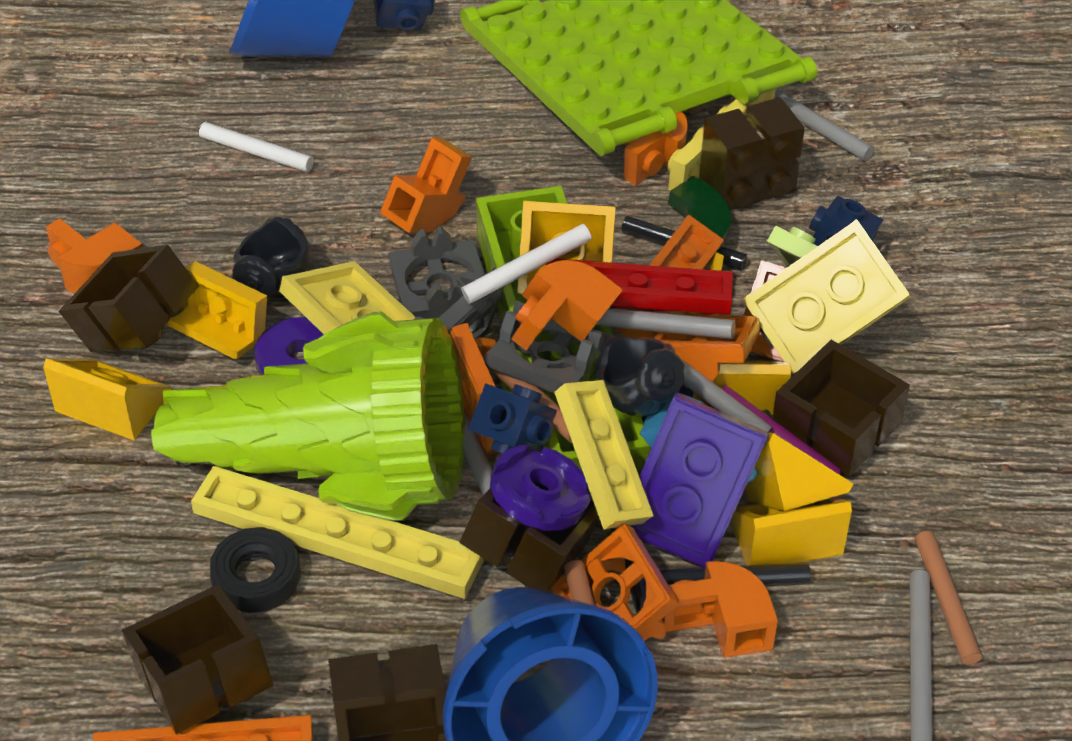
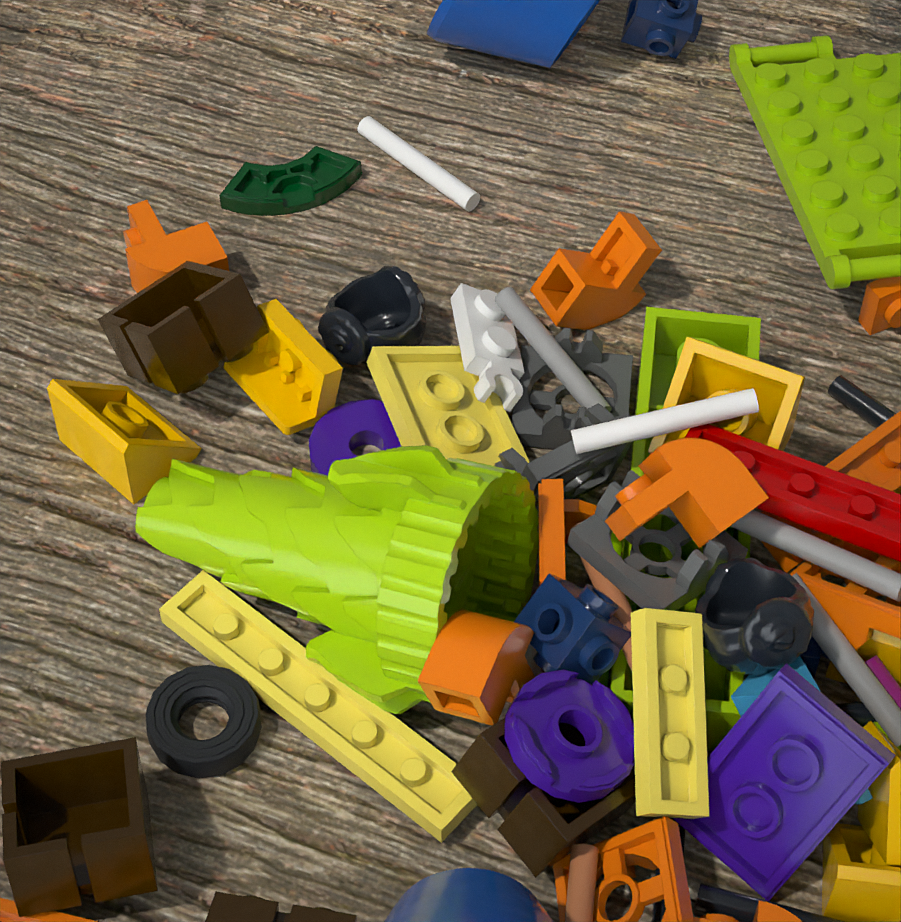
camera: 20 degrees right, 5 degrees up
none -> dark green tile [219,146,362,216]
none -> orange brick [418,610,535,726]
none -> white plate [450,283,525,412]
none -> light grey bar [495,287,612,412]

